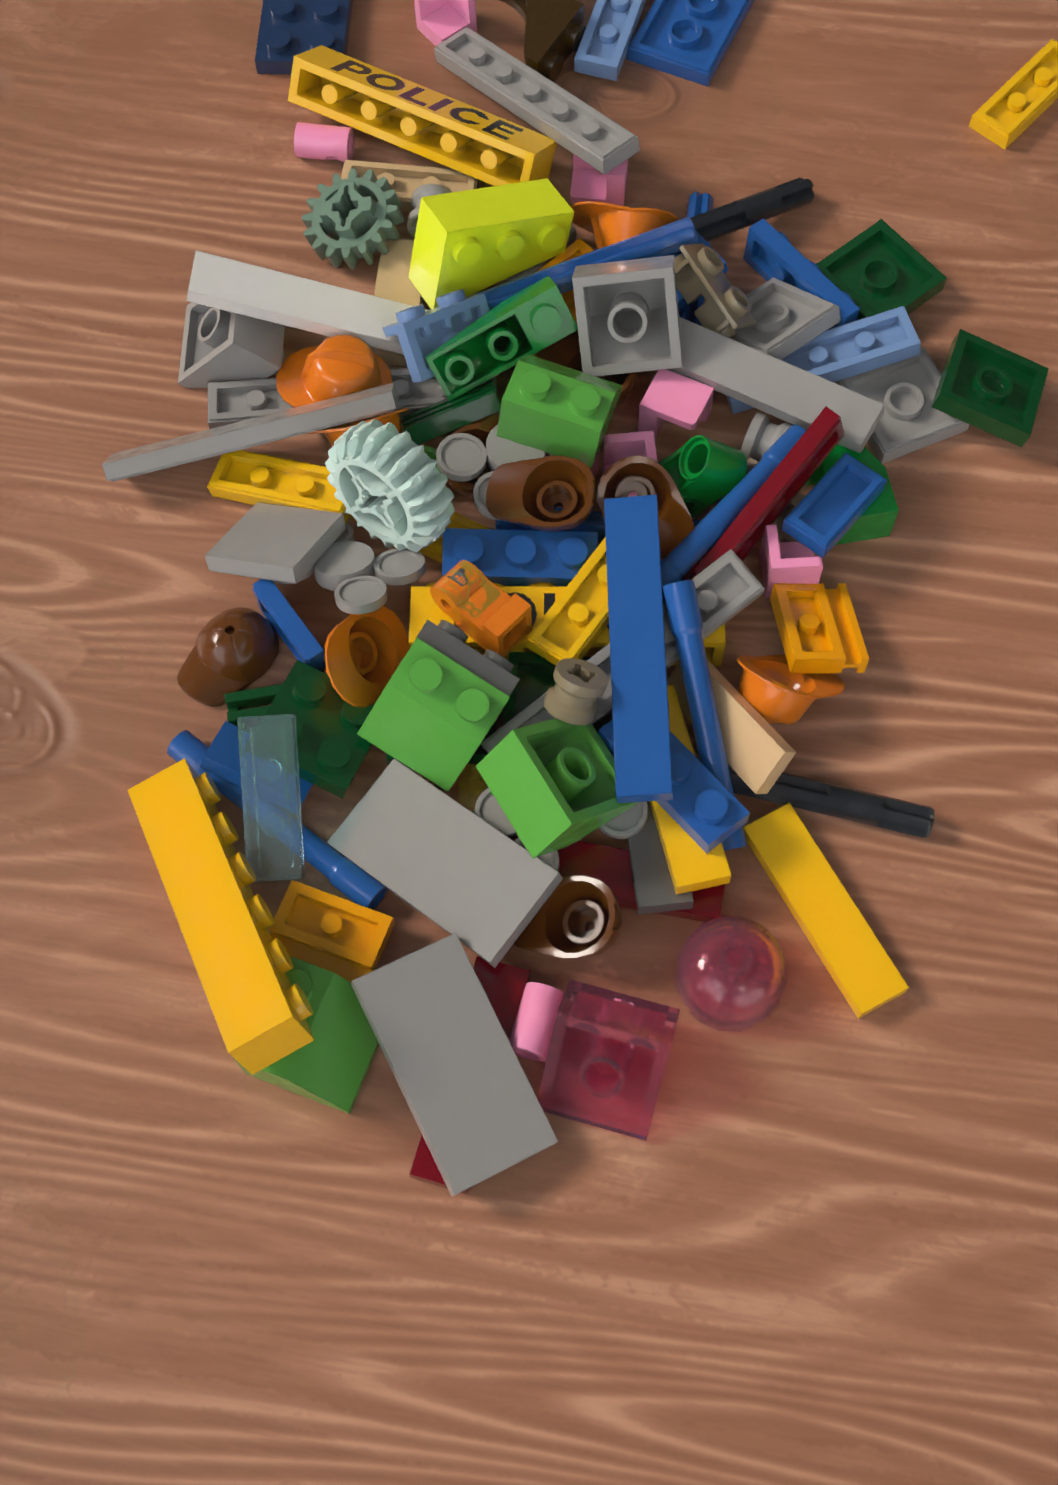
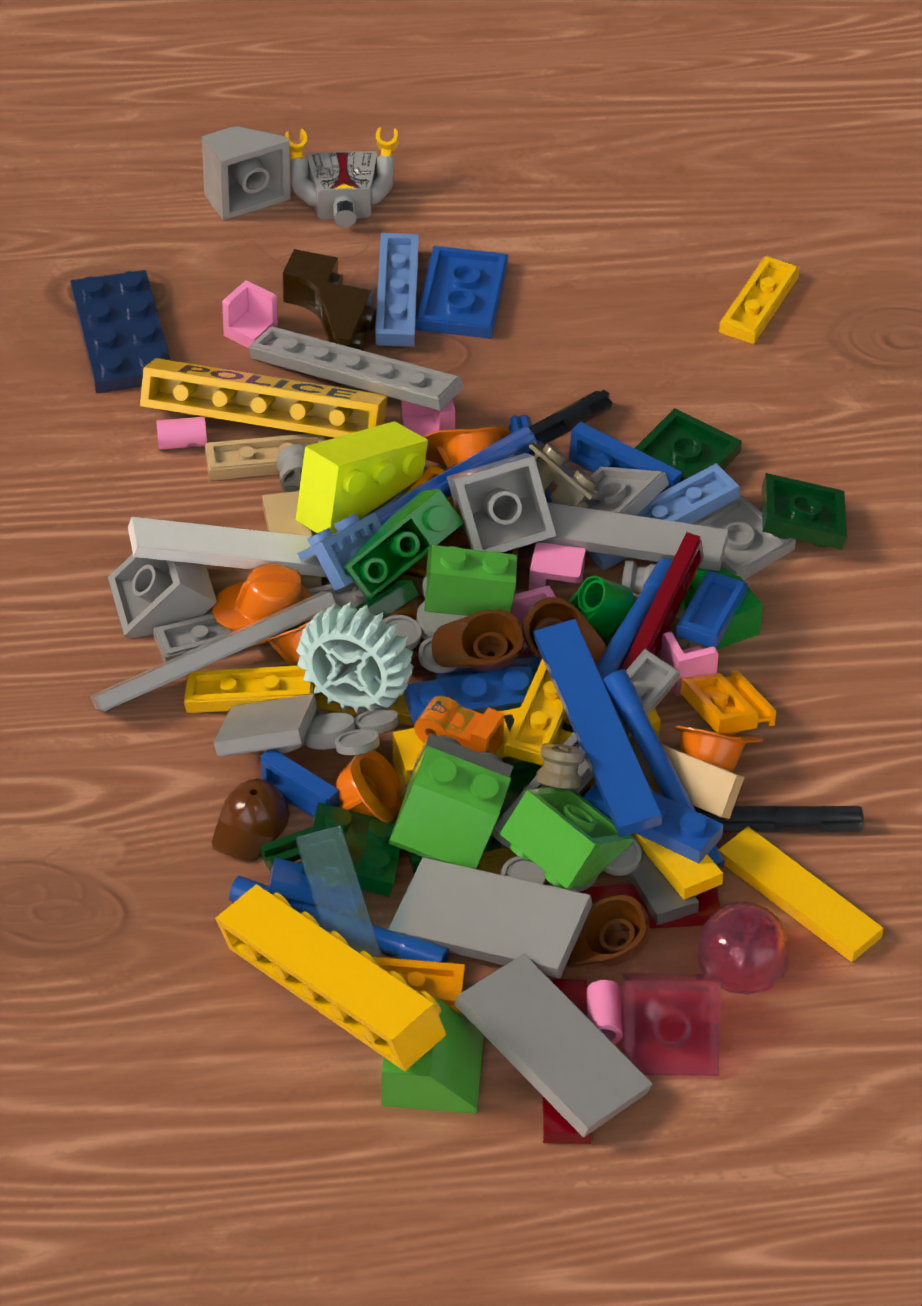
camera: 20 degrees left, 20 degrees down
sand green gear [302,168,404,269] -> none

